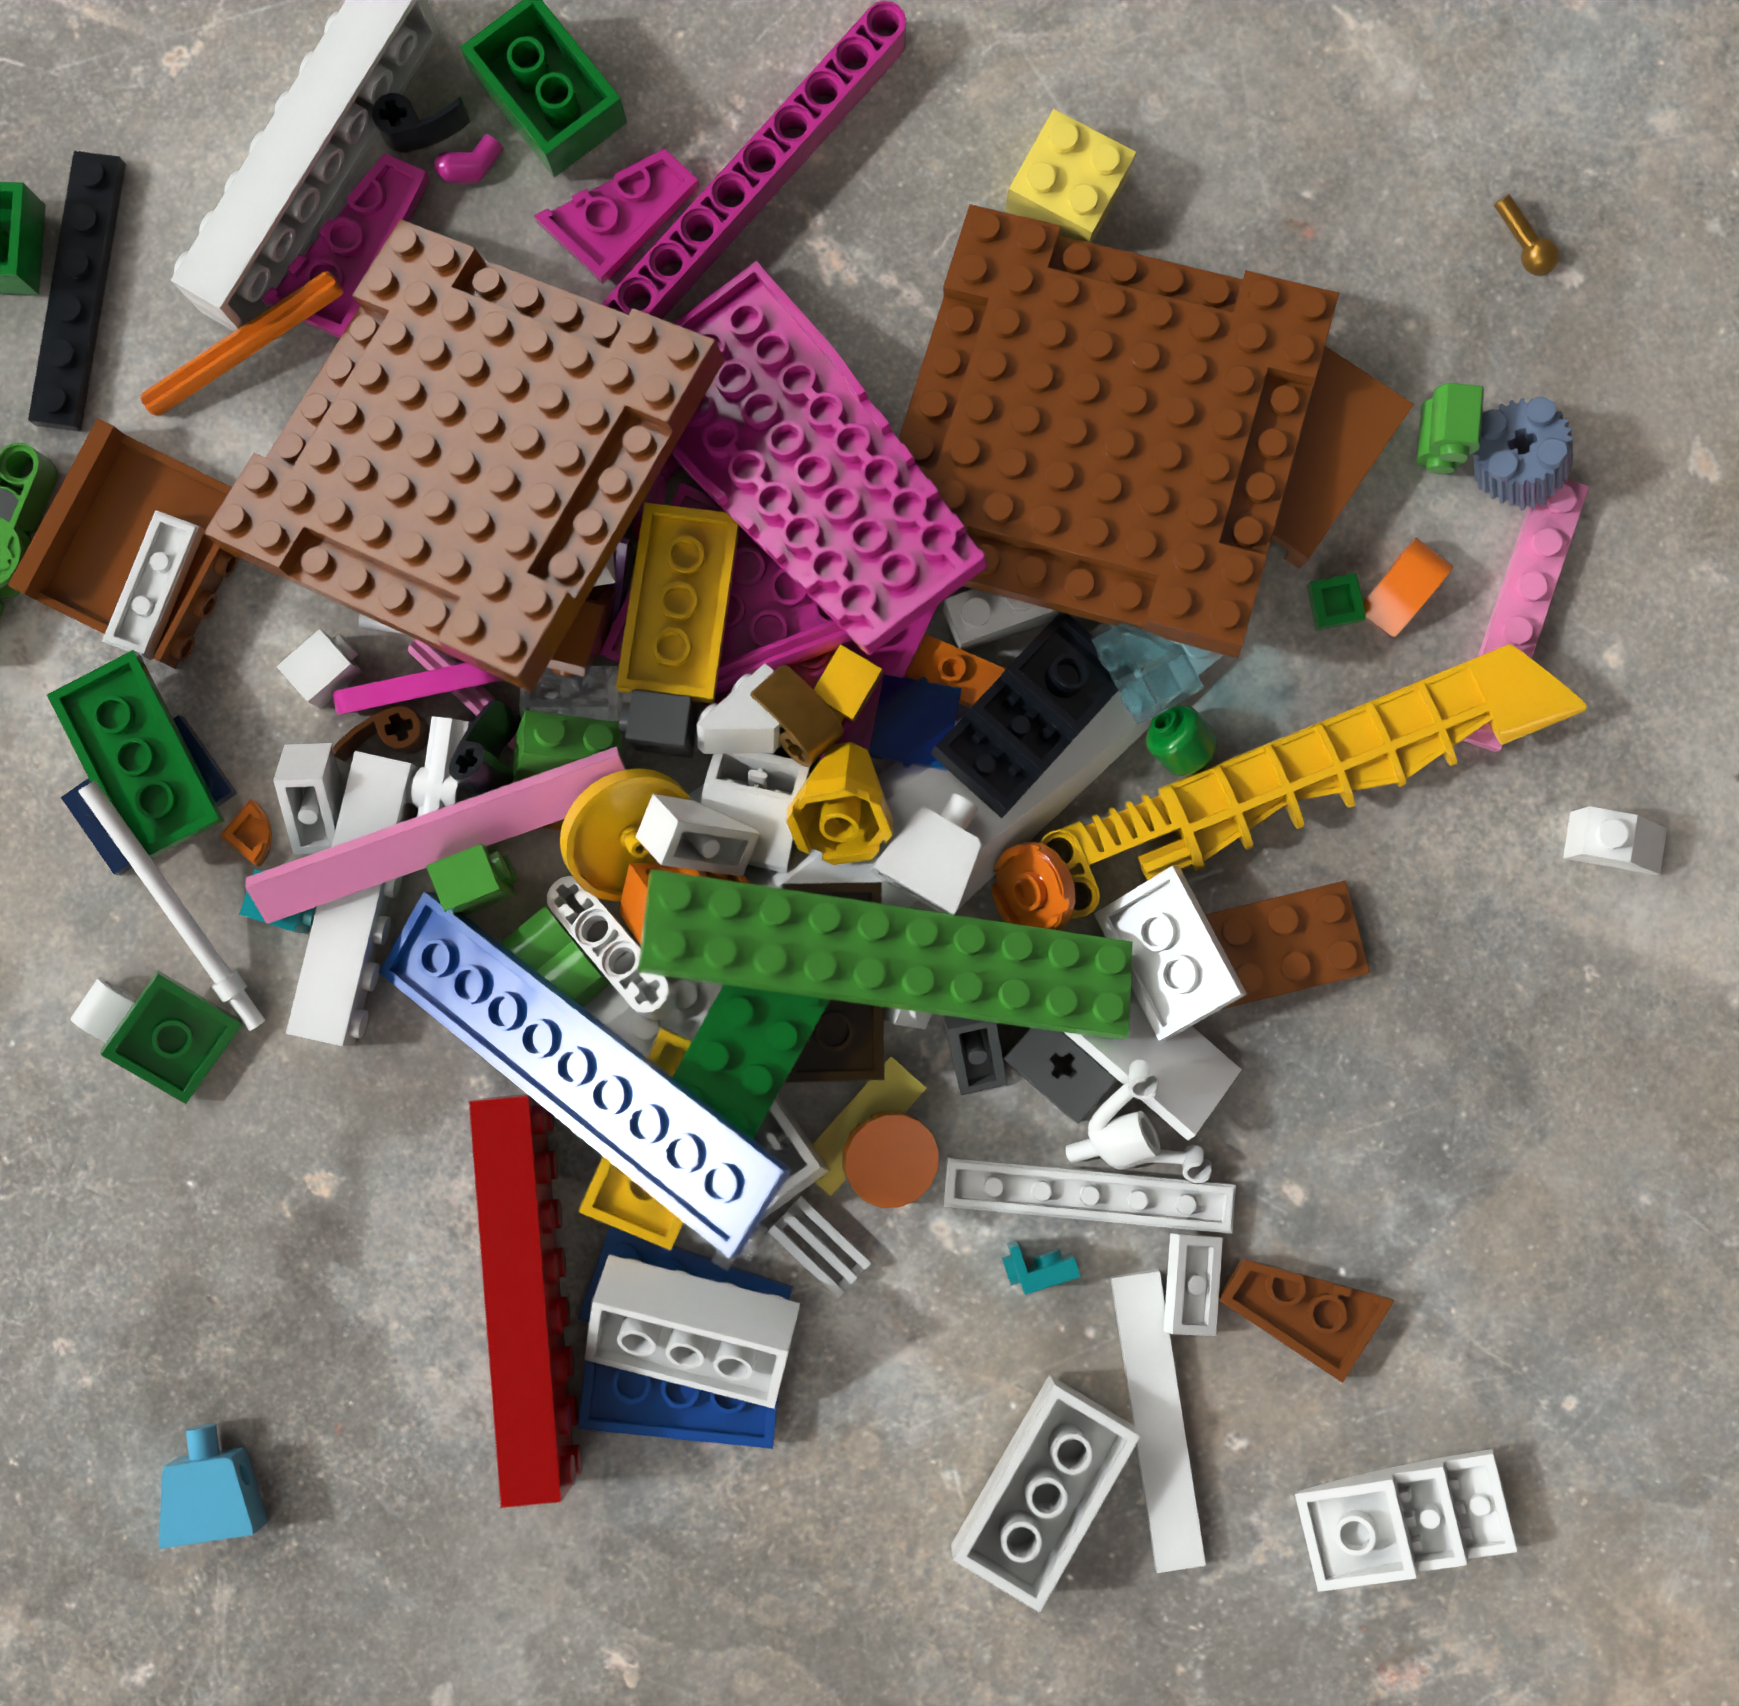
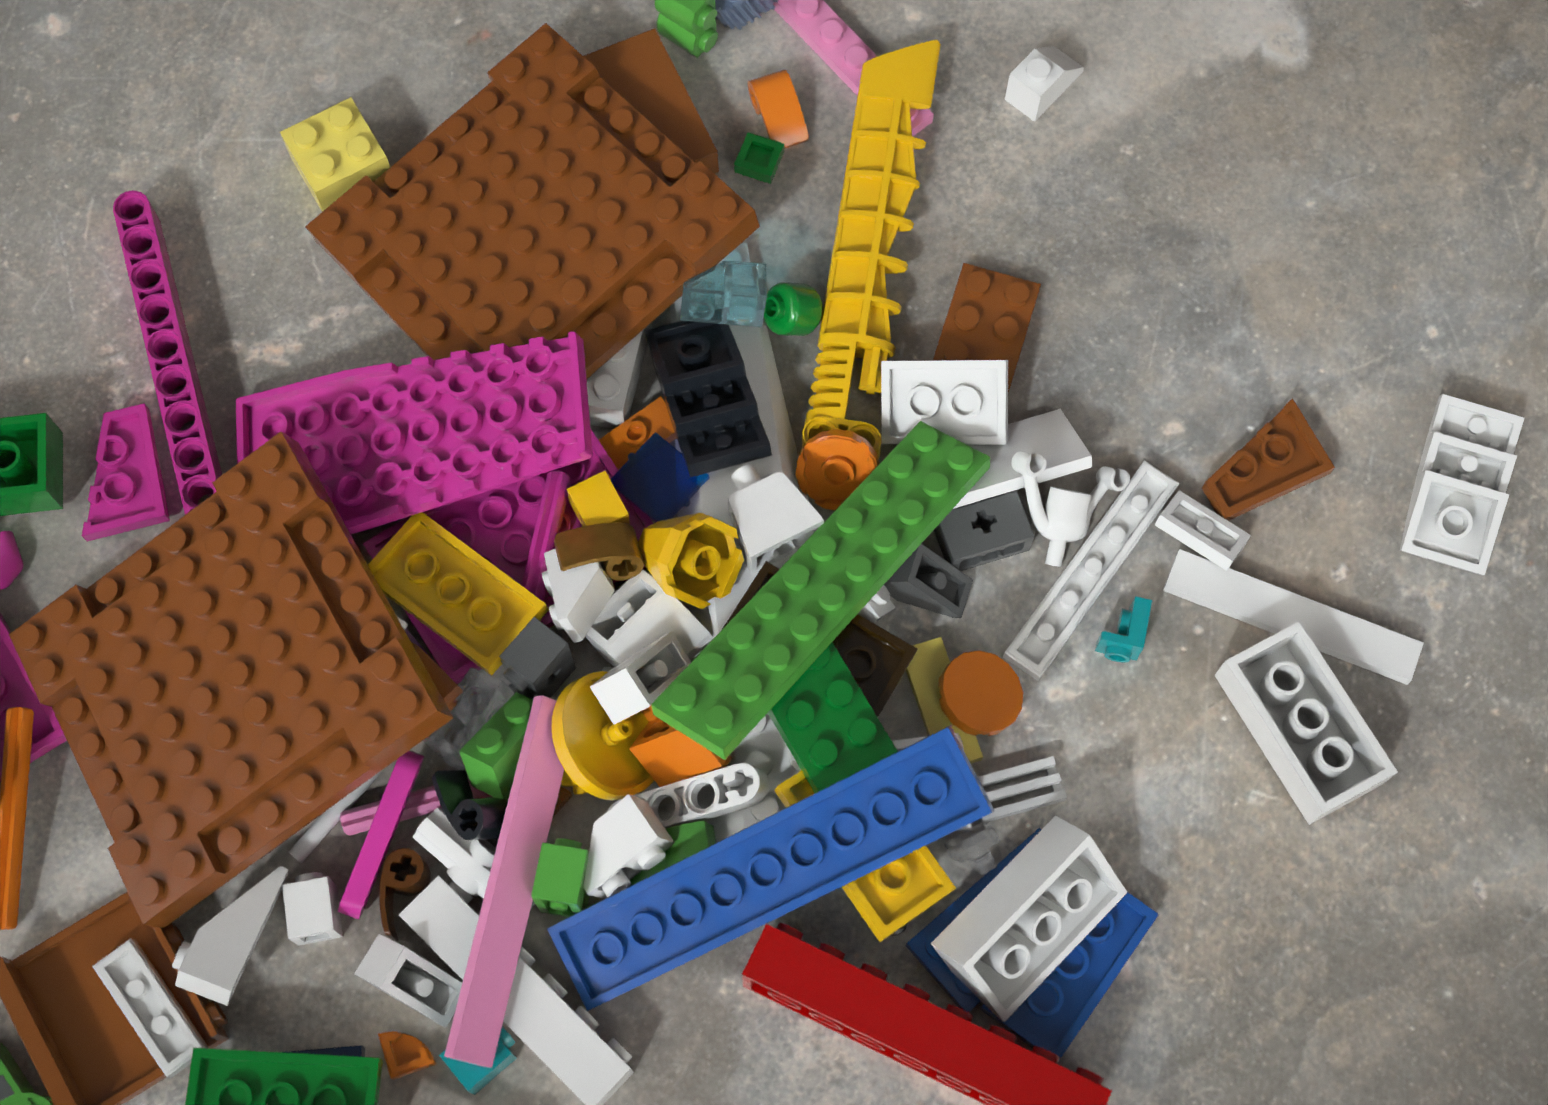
camera: 60 degrees left, 15 degrees down
none -> white slope [172,866,289,1006]
none -> white slope [583,794,675,899]

